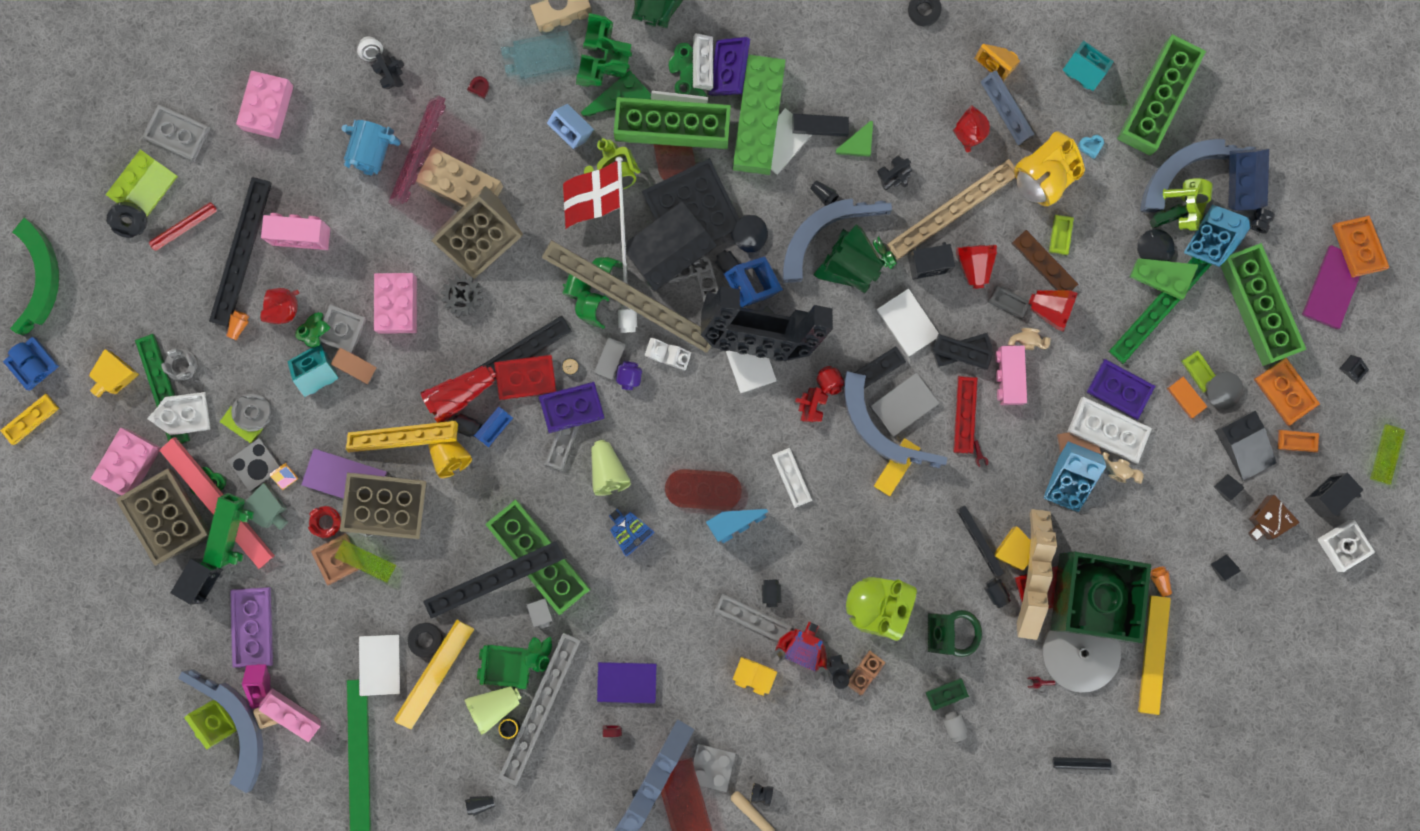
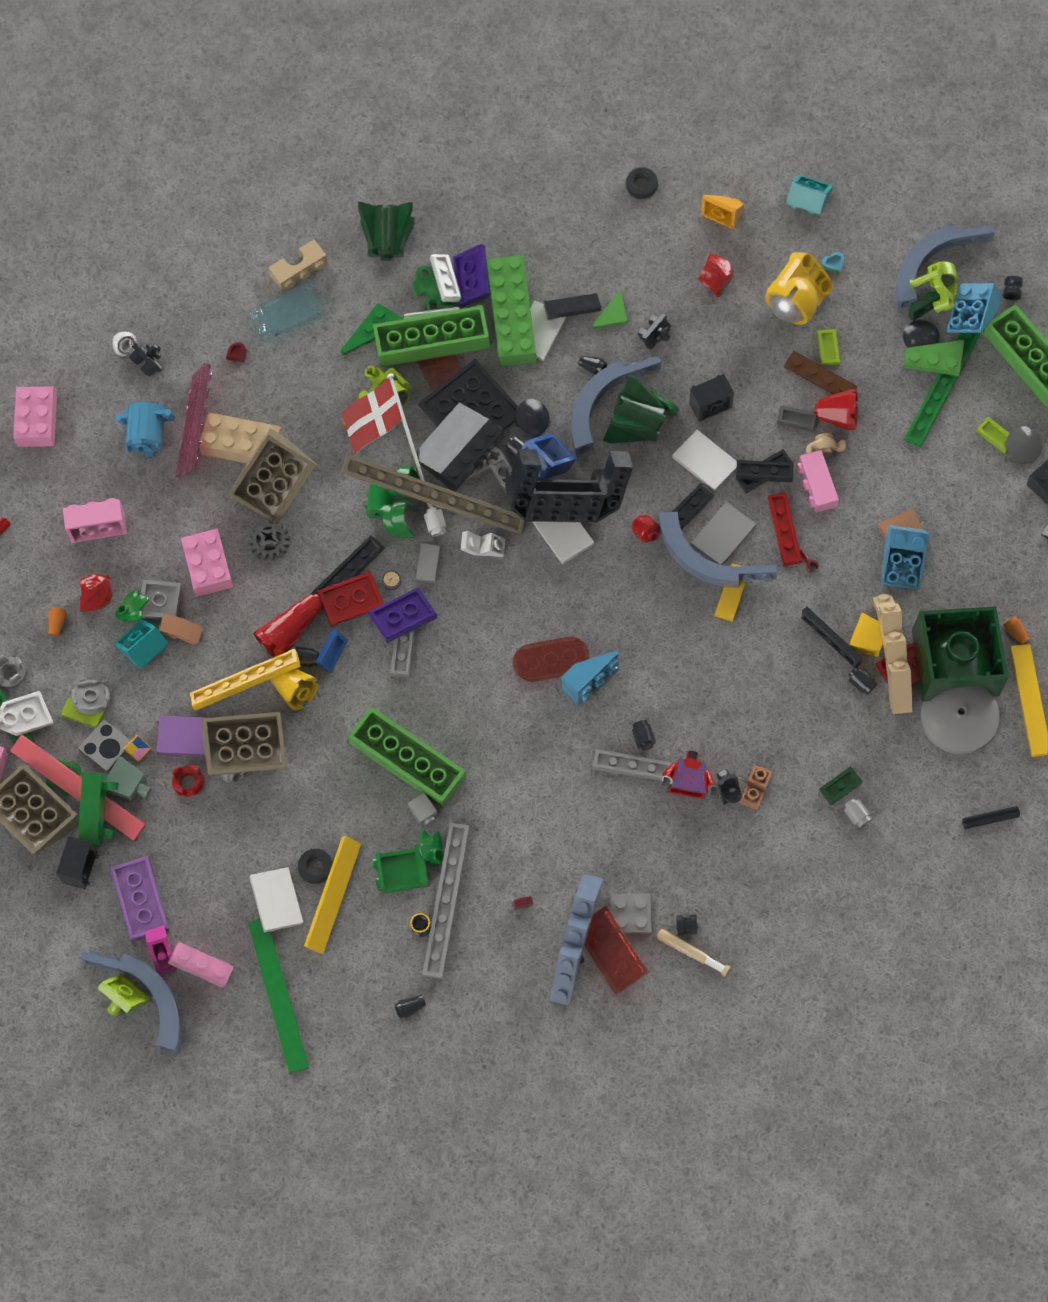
camera: 10 degrees left, 15 degrees down
black plate [209,177,272,327] -> none
tan tile [253,708,278,729] -> none
nougat tile [311,533,363,586] -> none
clear neon green tile [334,540,396,583] -> none
black plate [423,540,567,619] -> none
yellowish green cone [464,687,521,735] -> none
light blue brick [547,104,594,149] -> none
green piece [576,13,632,87] -> none
yellowish green cone [591,440,631,496] -> none
dark purple tile [597,662,657,703] -> none
torso [609,509,655,557] -> none
dark purple head [616,361,642,390] -> none
yellow brick [733,656,777,696] -> none
white tile [772,448,812,508] -> none
red hips [795,387,828,422] -> none
lime piece [846,577,917,641] -> none
tan tile [886,159,1015,261] -> none
dark green tile [928,610,982,657] -> none
red cone [956,244,997,289] -> none
sand blue plate [981,71,1035,146] -> none
dark red hand [1027,677,1055,689] -> none
white tile [1067,397,1152,463] -> none
dark purple tile [1086,359,1155,420] -> none
tan piece [1102,452,1144,484] -> none
bright green brick [1117,34,1206,156] -> none
orange tile [1167,376,1207,419] -> none
dark blue slope [1228,148,1269,211] -> none

